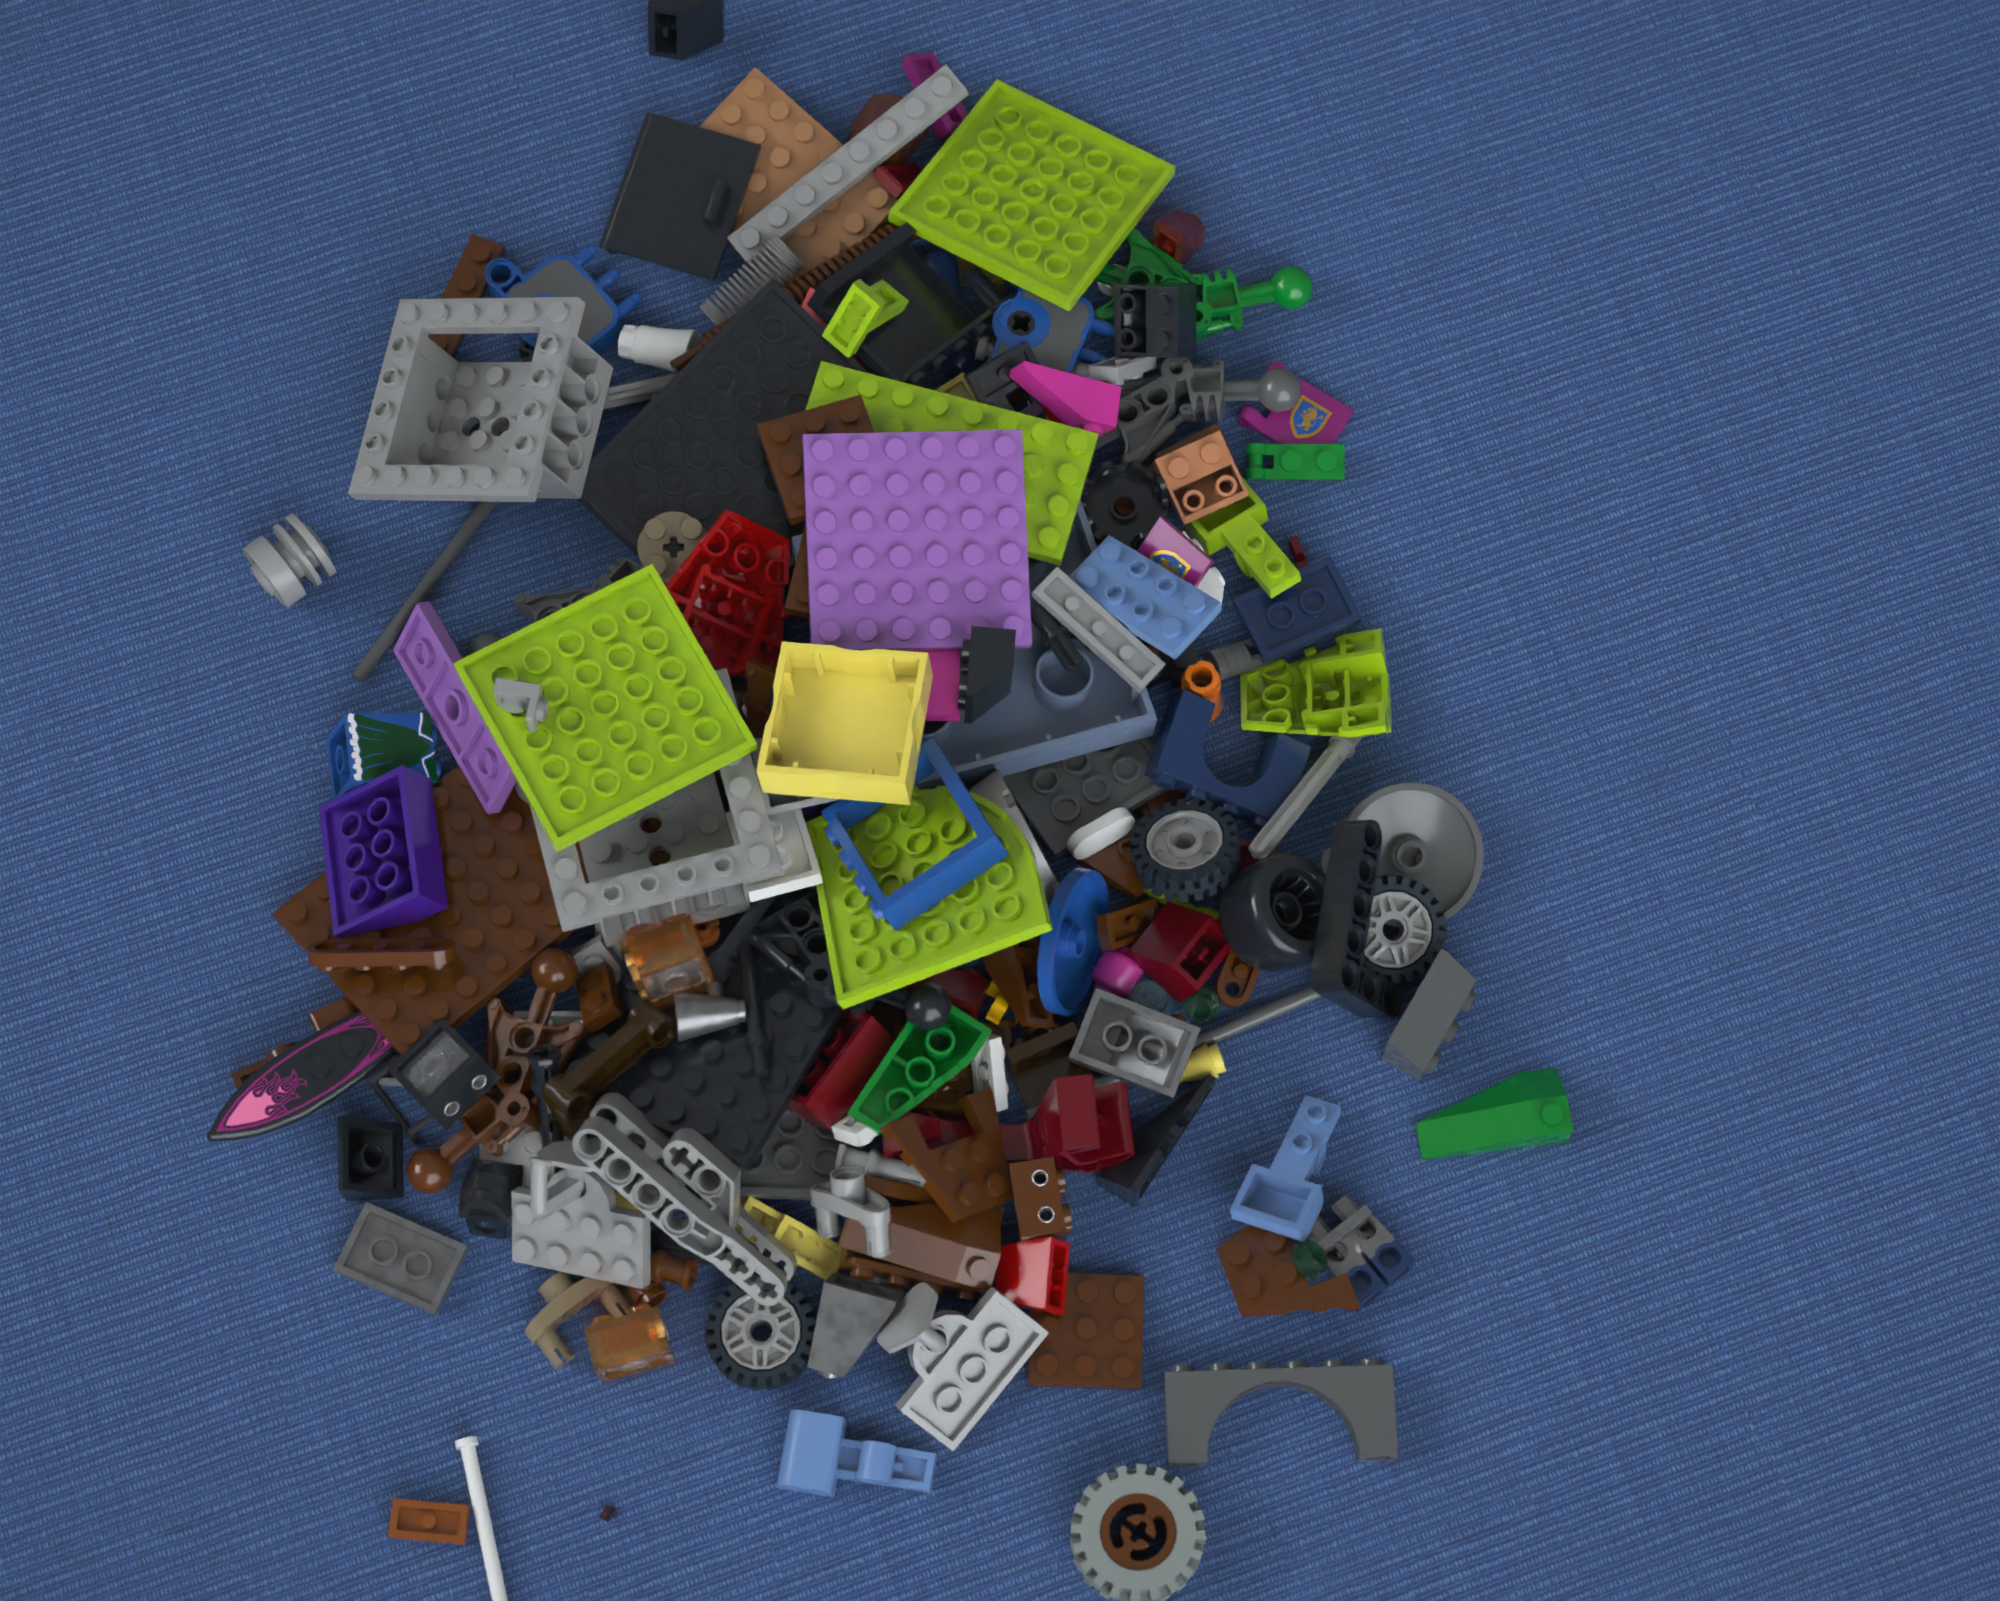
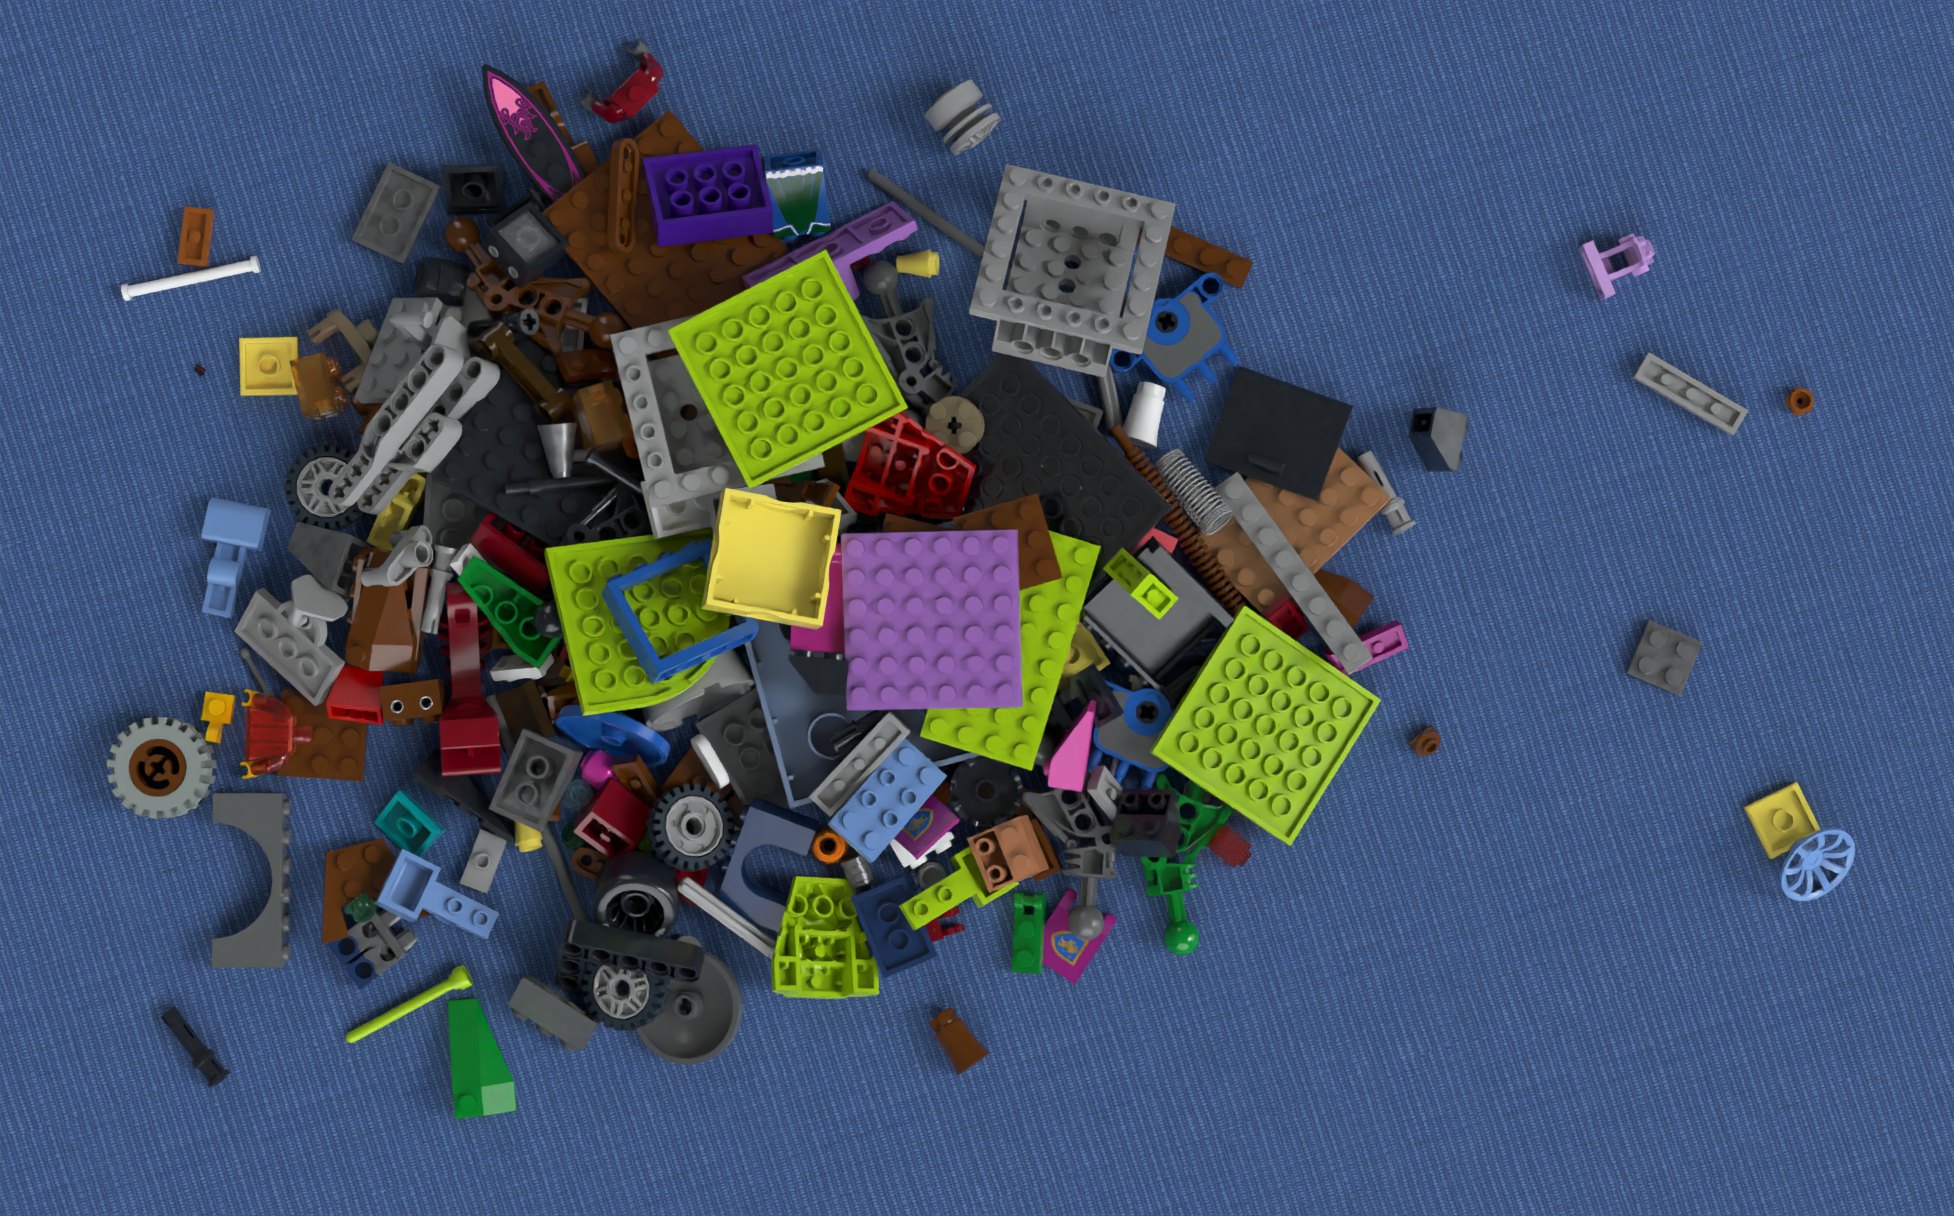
camera: 90 degrees right, 15 degrees up
light grey bracket [493,678,549,733] -> none
reddish brown wing [880,1087,1014,1223] -> none
none -> black pin [161,1006,231,1088]
none -> yellow plate [201,692,236,744]
none -> light yellow tile [239,337,299,396]
none -> dark grey hinge [239,648,275,701]
none -> clear red torso [240,689,313,779]
none -> lime piece [345,964,473,1043]
none -> teal slope [374,790,446,857]
none -> light grey plate [460,829,508,894]
none -> dark red torso [577,38,664,124]
none -> light yellow cone [896,249,939,278]
none -> light grey plate [917,862,946,889]
none -> reddish brown plant [929,1007,990,1076]
none -> light grey pin [1357,450,1417,536]
none -> reddish brown plate [1408,724,1441,756]

